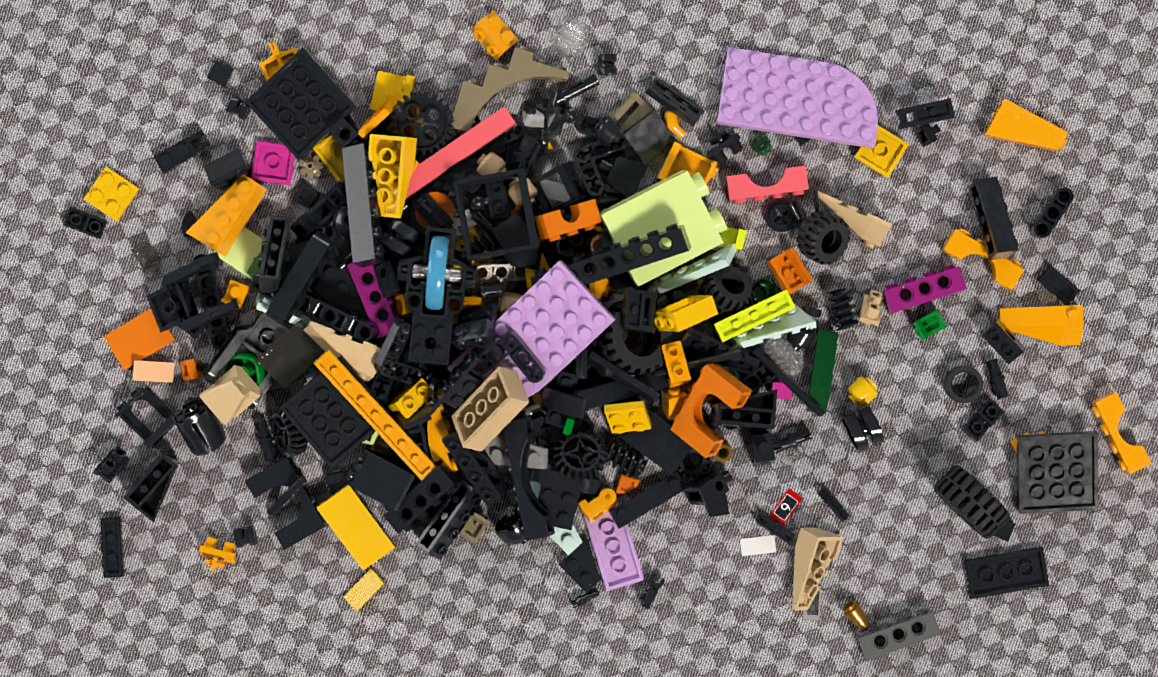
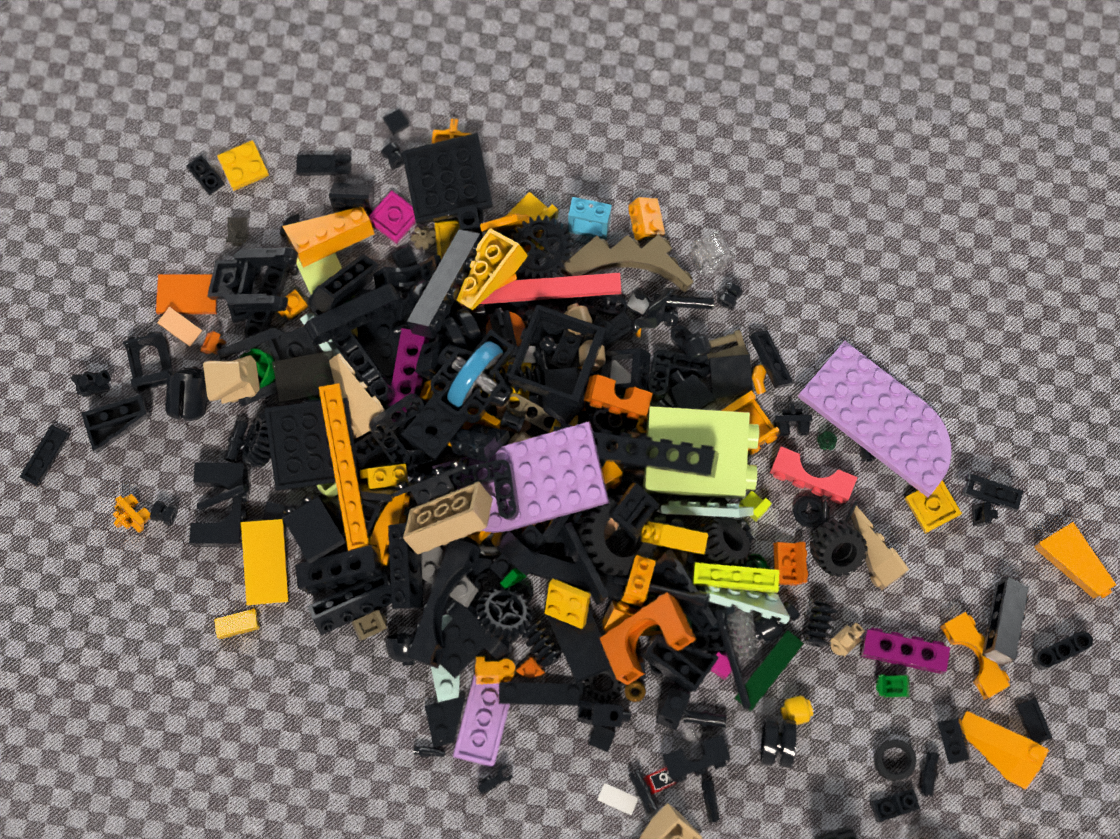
camera: 30 degrees right, 15 degrees down
none -> medium azure window [568,197,612,240]
none -> black arch [660,735,731,784]

